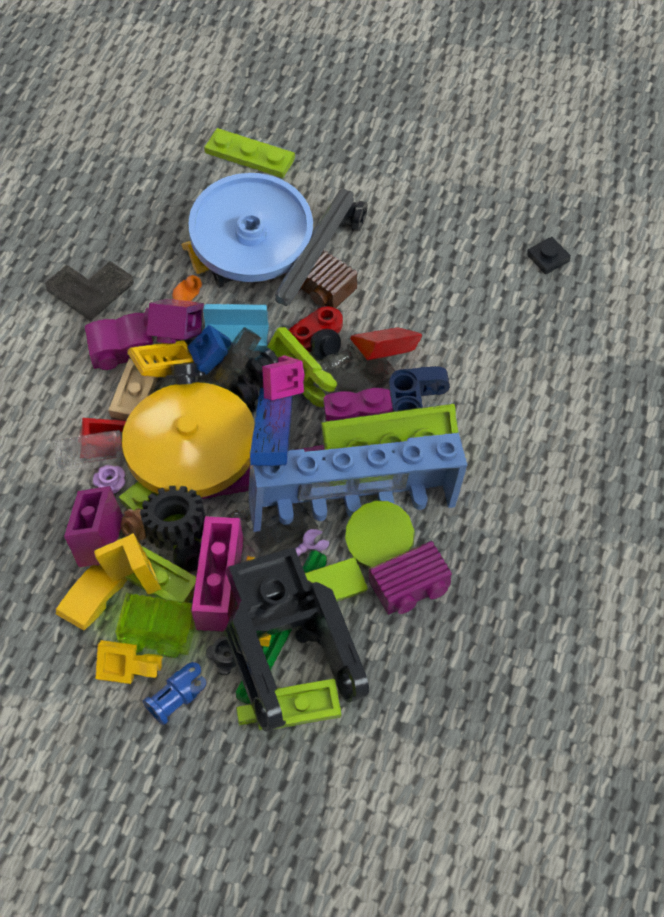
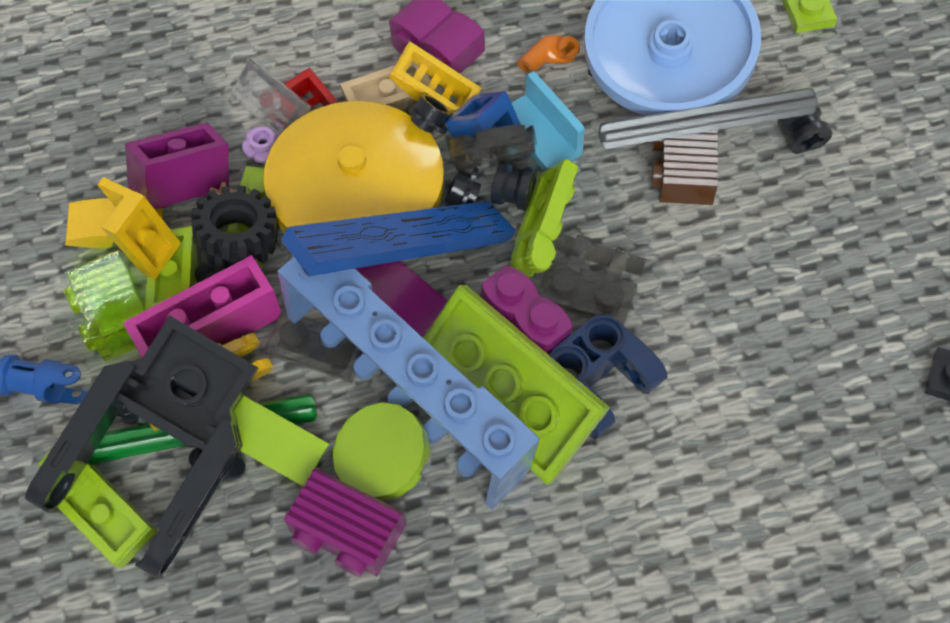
camera: 55 degrees right, 5 degrees up
yellow plate [95,640,163,684] -> none
magenta brick [143,299,204,343] -> none
dark pink bracket [262,356,305,401] -> none
red plate [289,306,343,352] -> none
lavender hand [295,529,329,556] -> none
black plate [310,329,341,361] -> none
red slope [350,327,422,360] -> none

